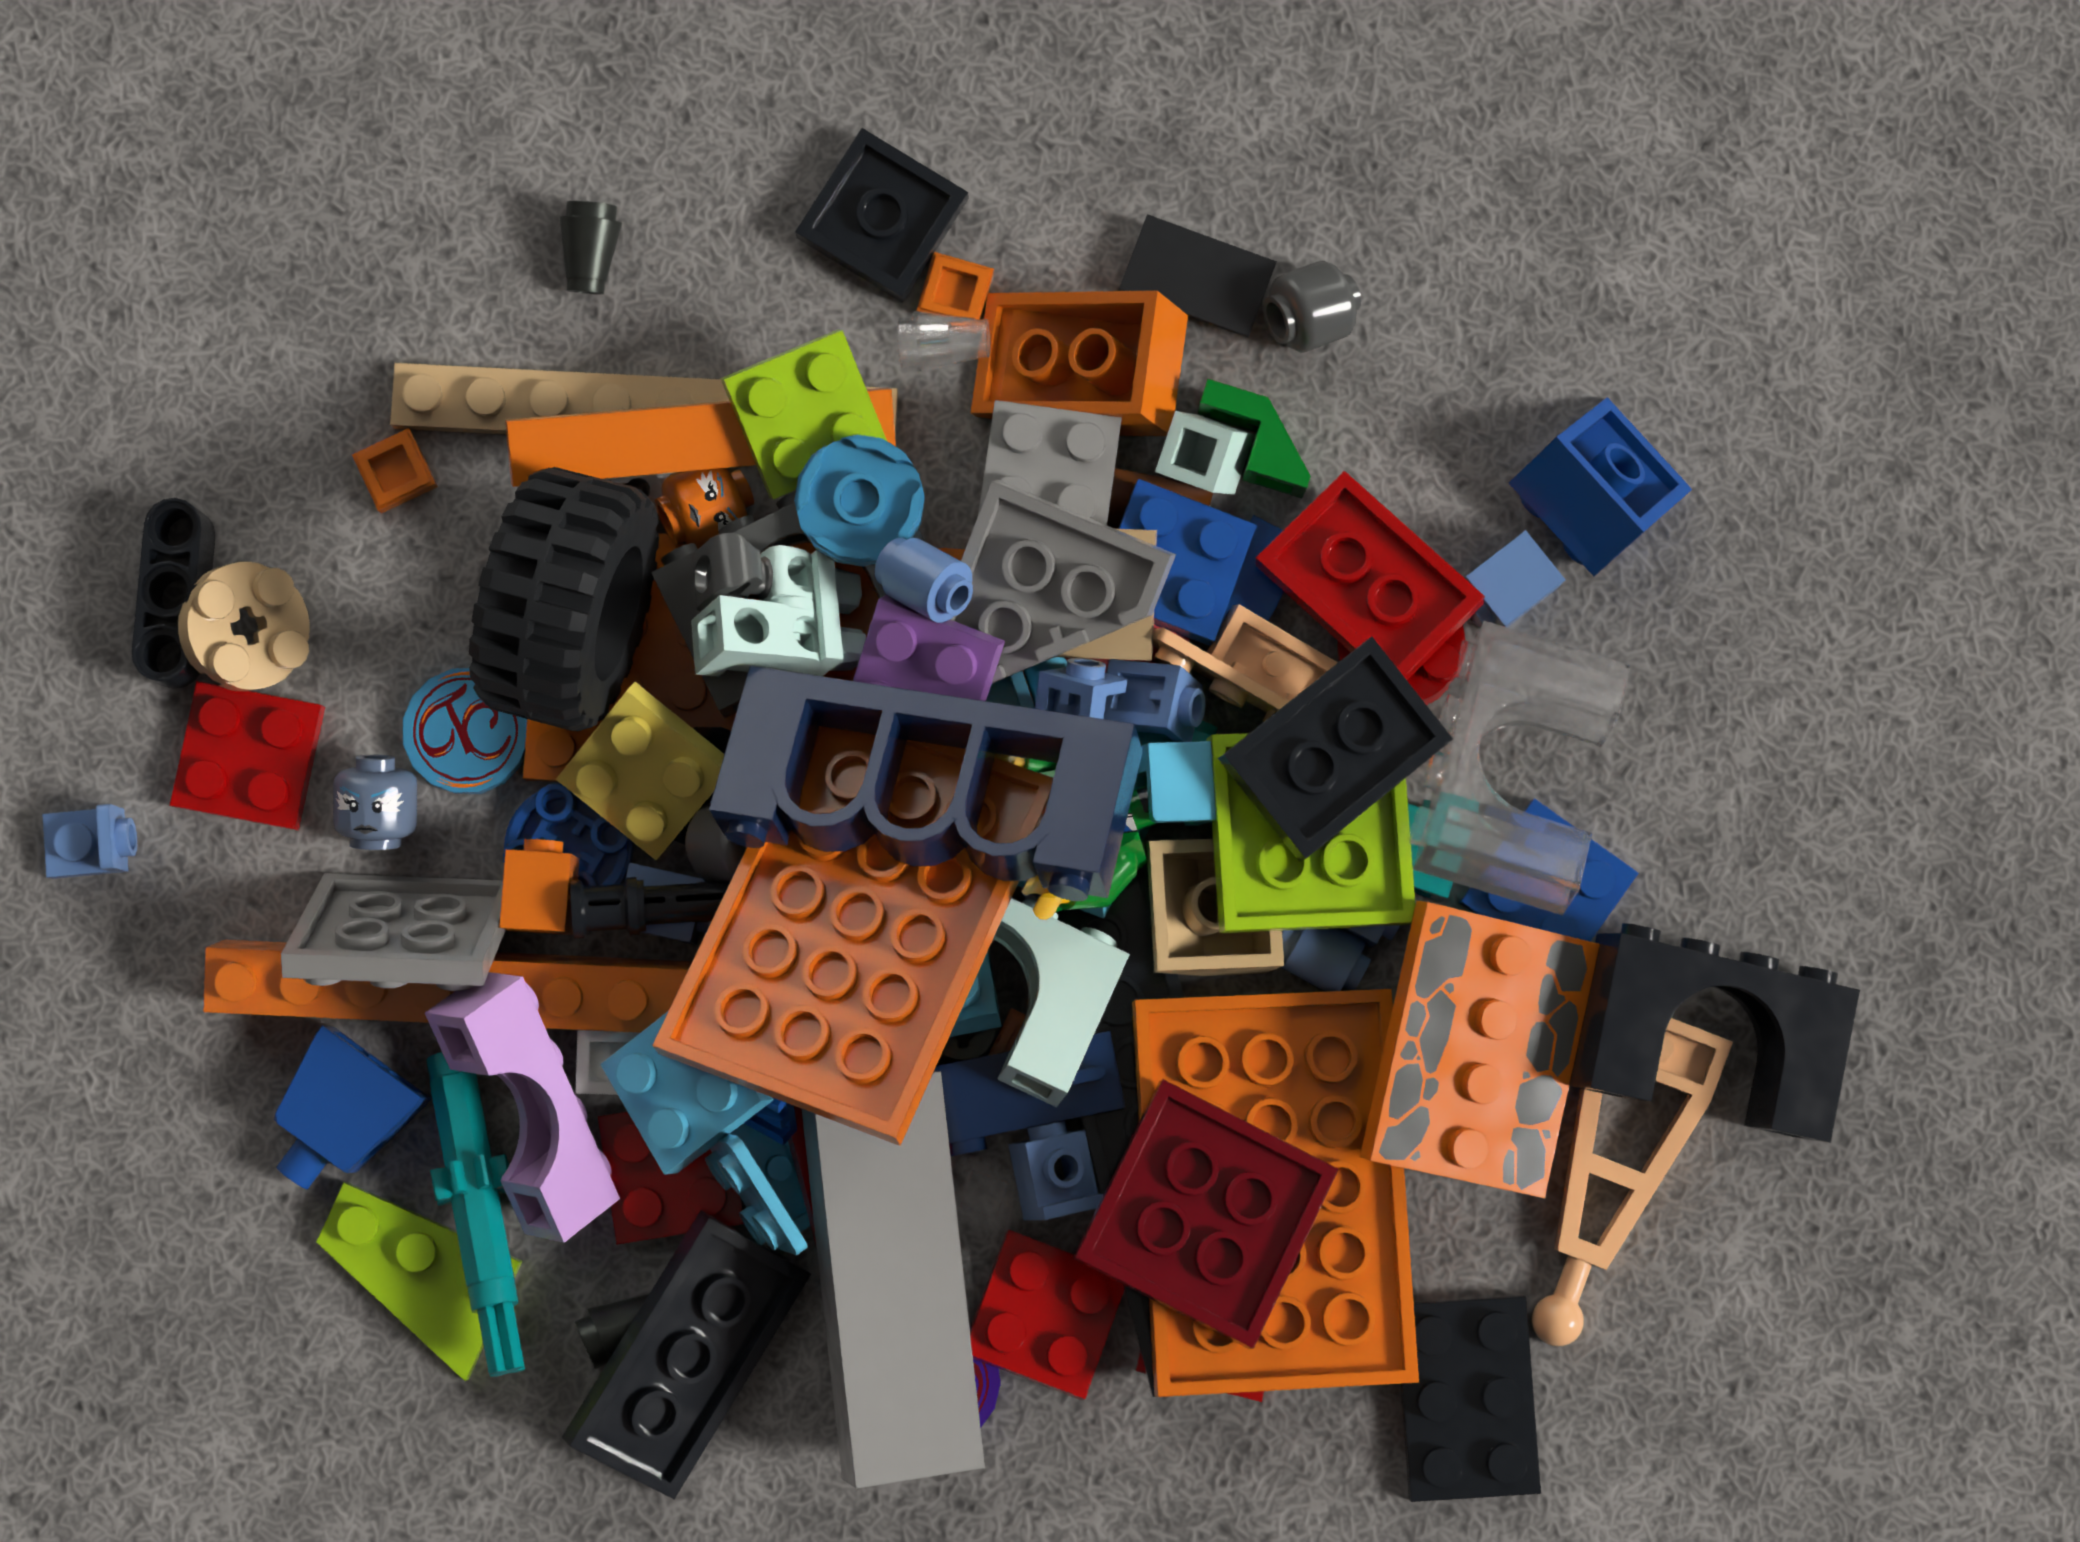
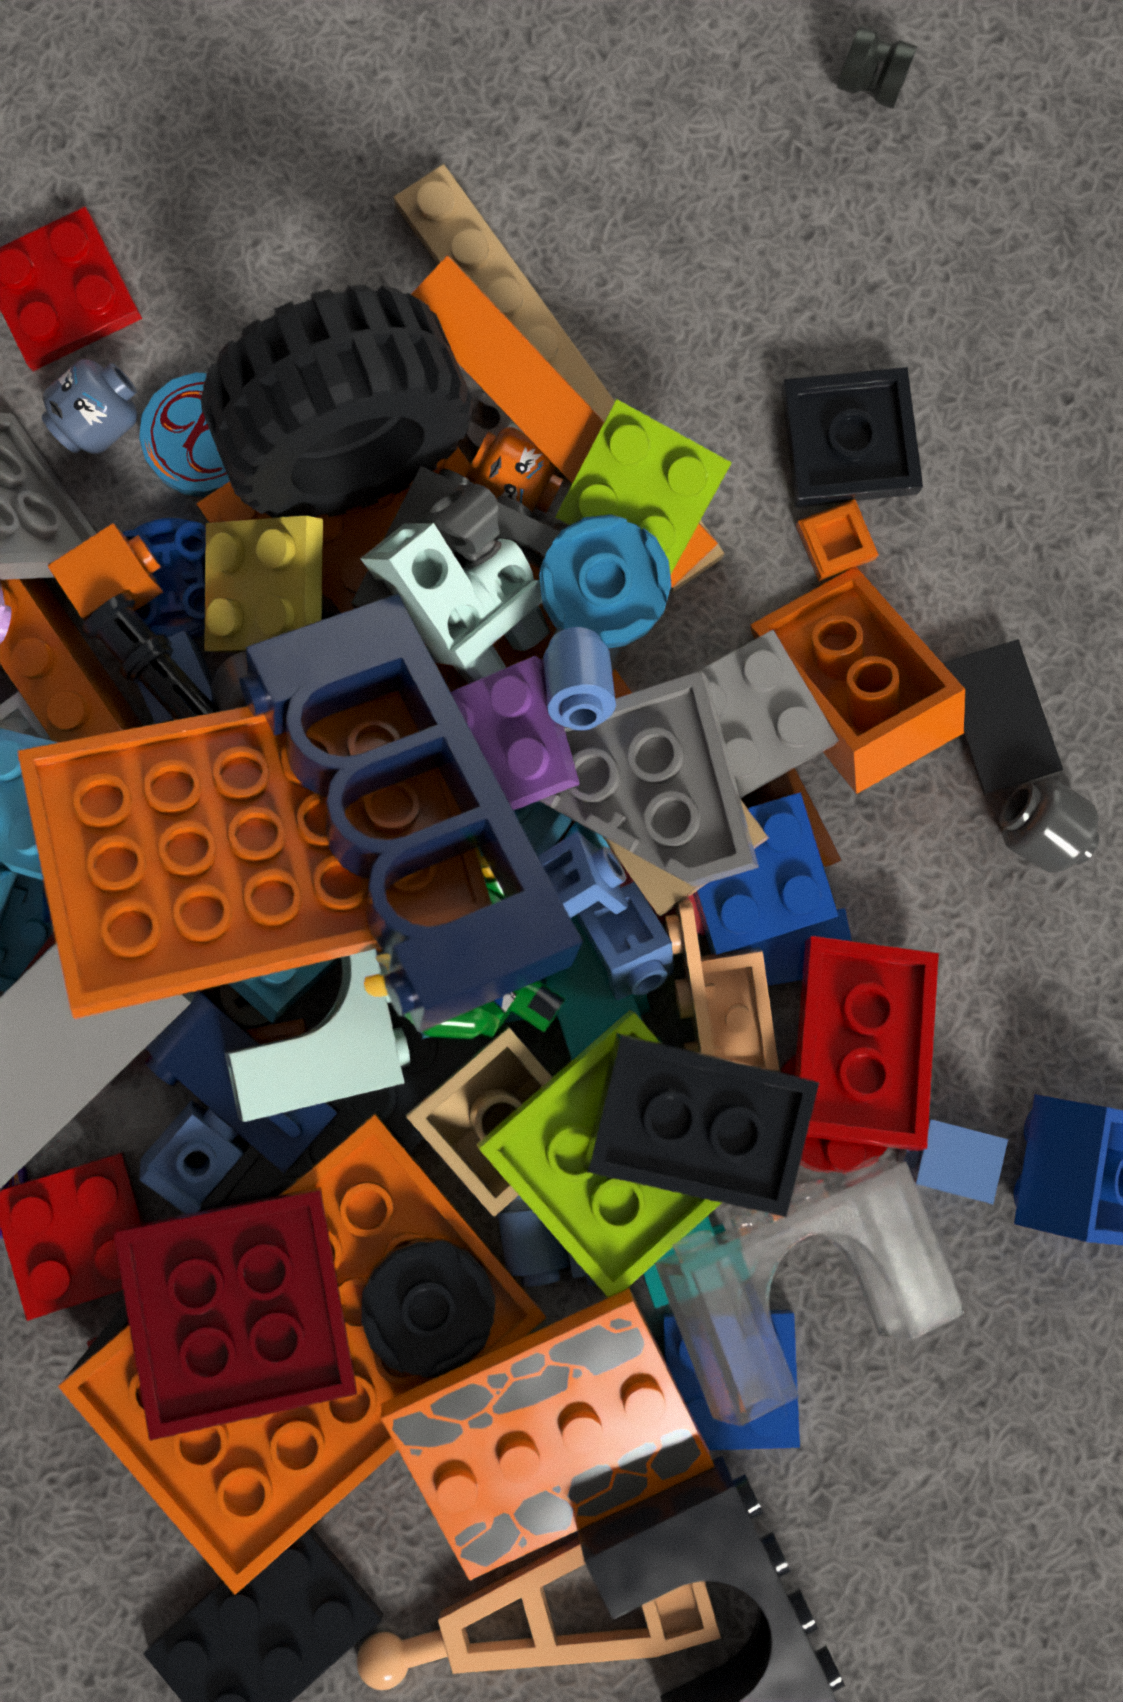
camera: 55 degrees right, 0 degrees up
black beam [132,498,215,689] -> none
tan plate [178,562,310,691] -> none
orange tile [352,428,438,514] -> none
pearl dark grey cone [559,201,622,295] -> none
clear cone [897,311,991,374] -> none
medium azure panel [1137,741,1216,826] -> none
light aqua brick [1155,411,1255,494] -> none
green slope [1197,379,1311,499] -> none
none -> black tile [361,1238,495,1378]

